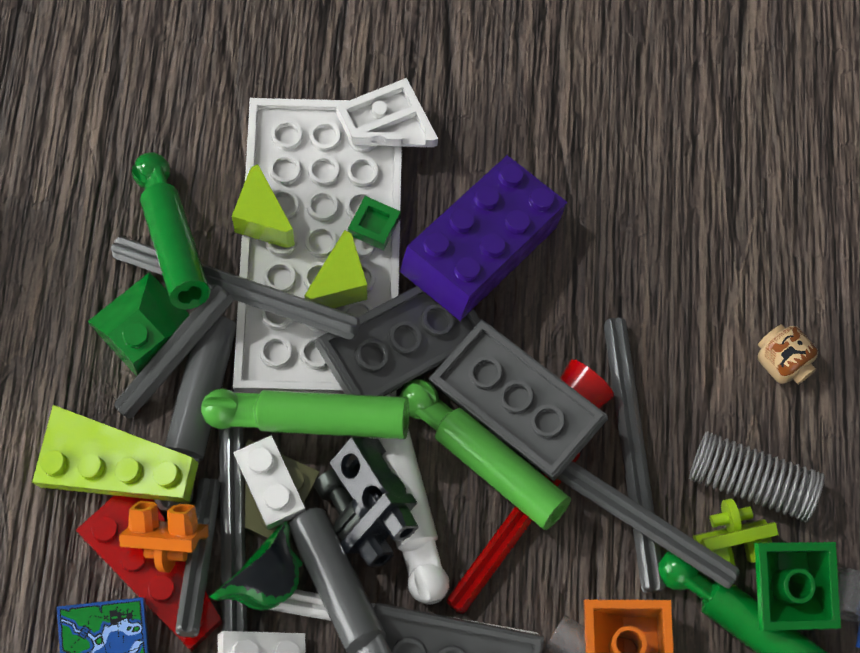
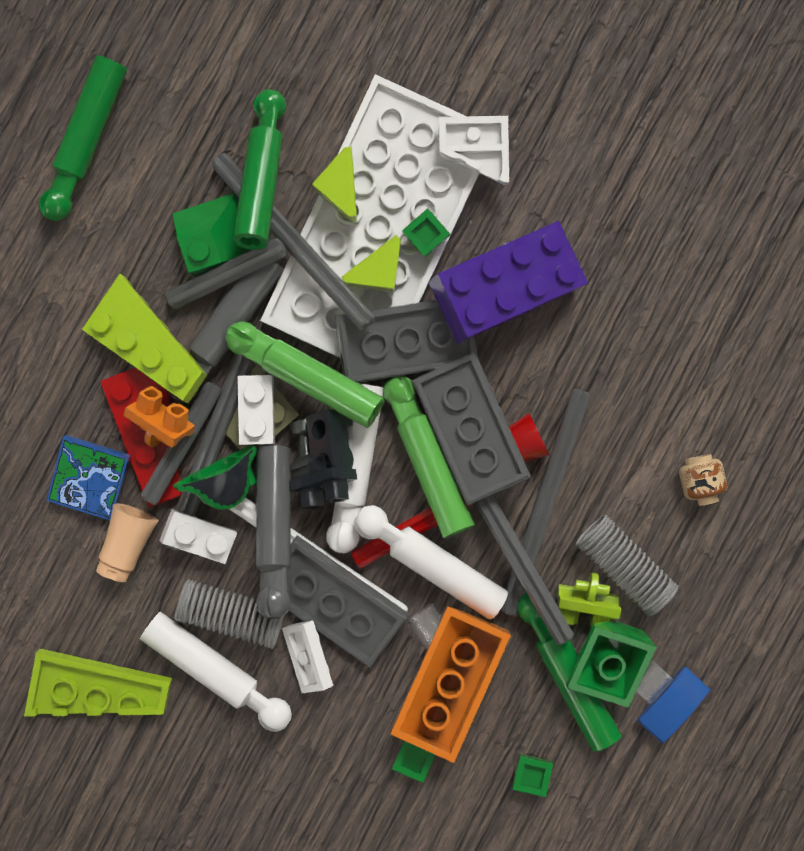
camera: 30 degrees right, 20 degrees up
none -> white piece [354,505,508,620]

